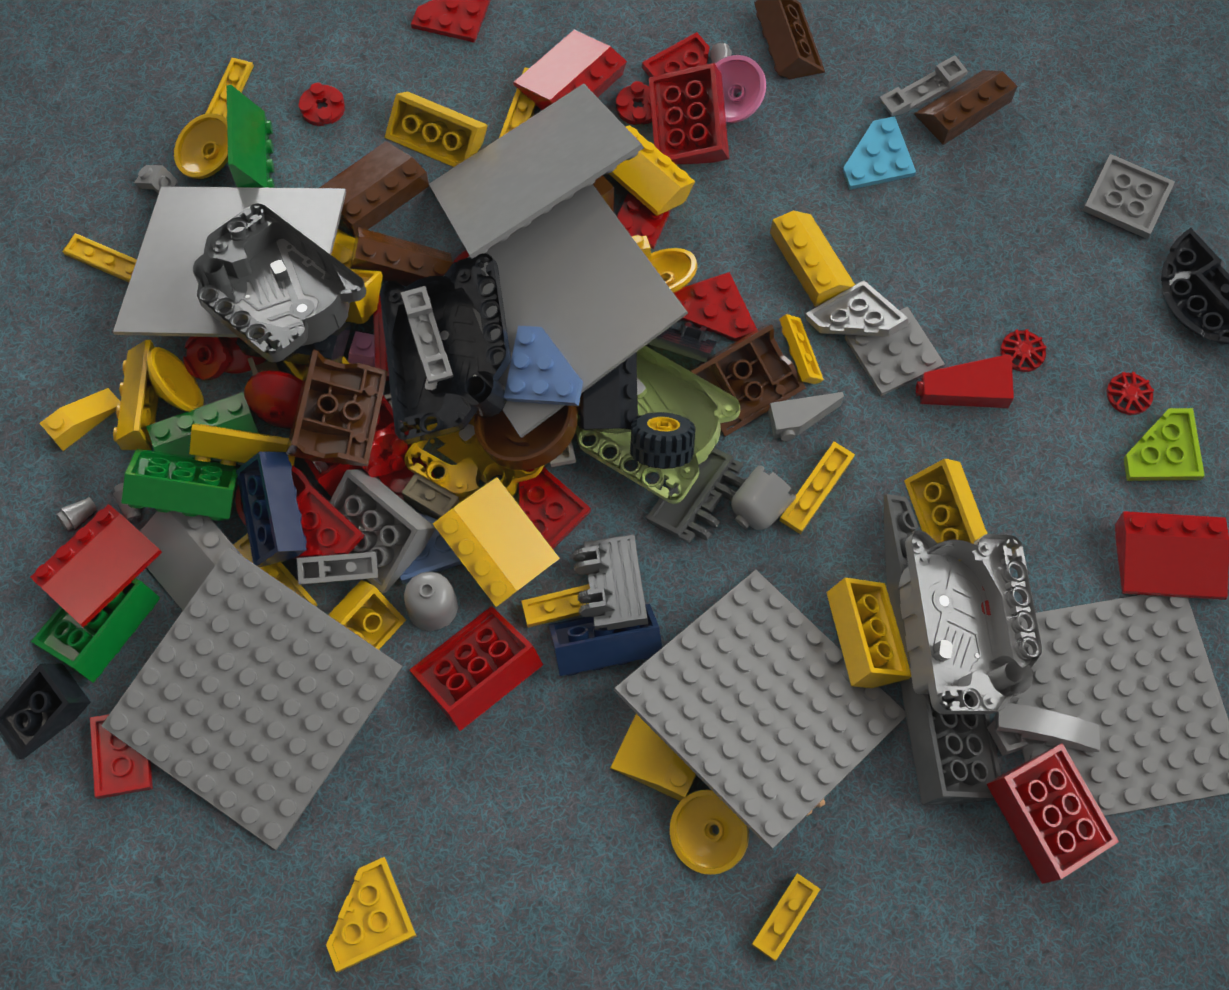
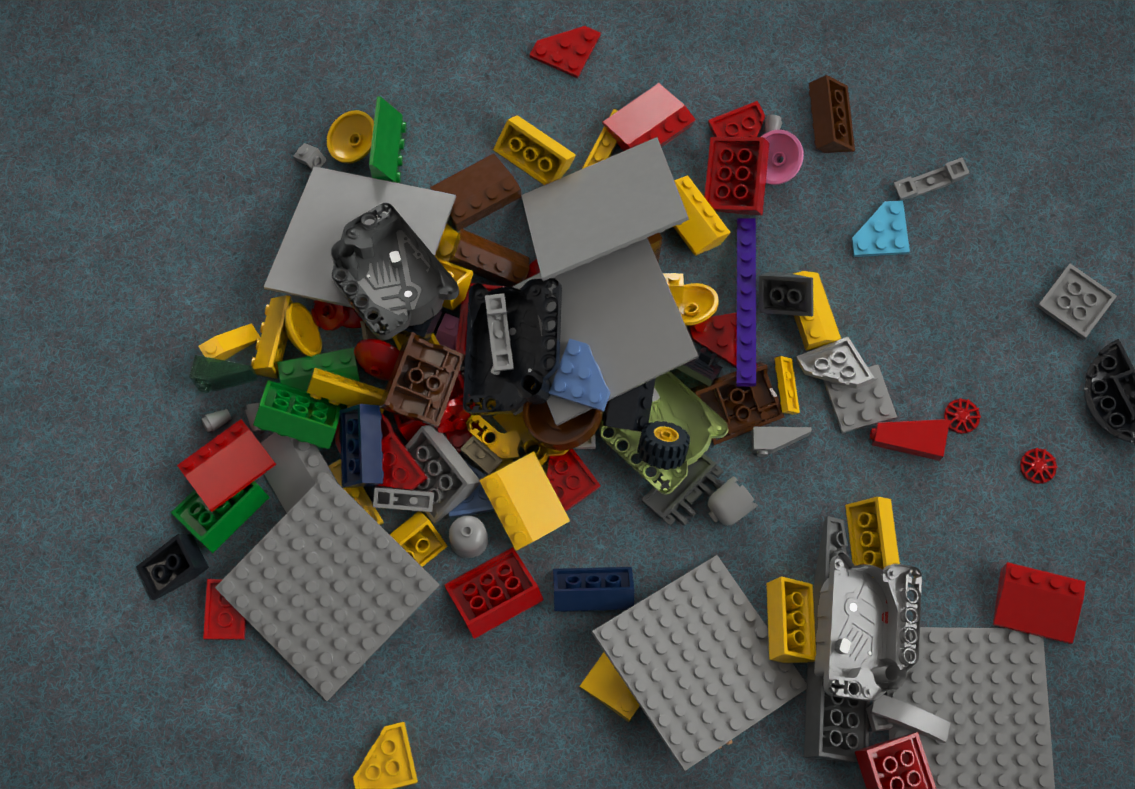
camera: 10 degrees right, 5 degrees up
yellow tile [62,233,137,282] -> none
yellow tile [205,58,254,119] -> none
red plate [298,83,345,126] -> none
yellow plate [521,584,590,628] -> none
hinge [572,534,648,630] -> none
red plate [616,81,652,125] -> none
red plate [617,193,671,249] -> none
yellow dish [670,789,749,875] -> none
yellow plate [779,442,855,534] -> none
reddish brown slope [914,70,1018,145] -> none
lime plate [1123,408,1205,481] -> none
none -> clear green slope [189,355,258,393]
none -> dark purple plate [737,218,756,386]
none -> dark grey slope [759,272,813,317]

